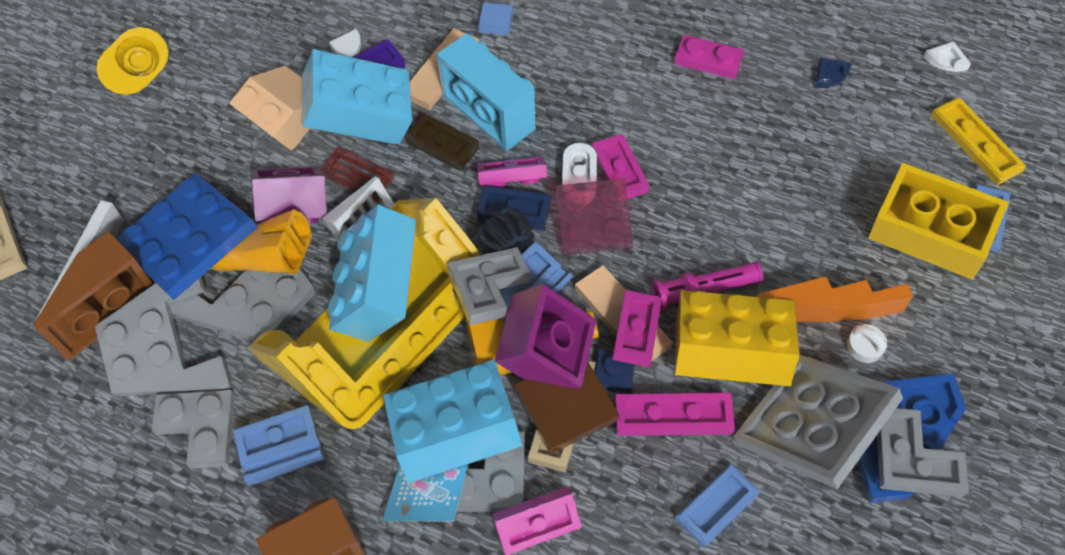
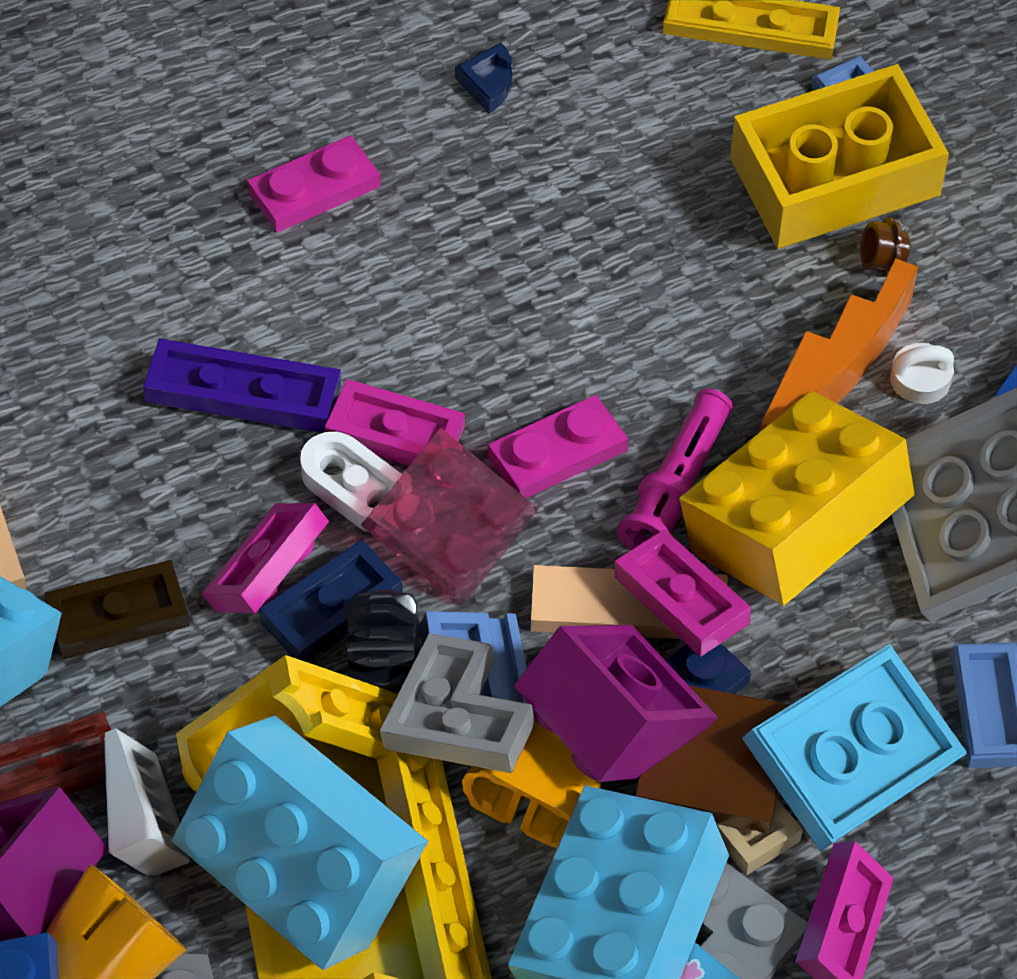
camera: 55 degrees left, 5 degrees down
medium azure brick [437,33,536,151] -> none
dark pink plate [615,393,735,436] -> none
none -> dark purple plate [143,338,341,433]
none -> dark pink plate [488,395,628,501]
none -> medium azure tile [742,644,967,851]
none -> reddish brown plate [860,217,910,277]

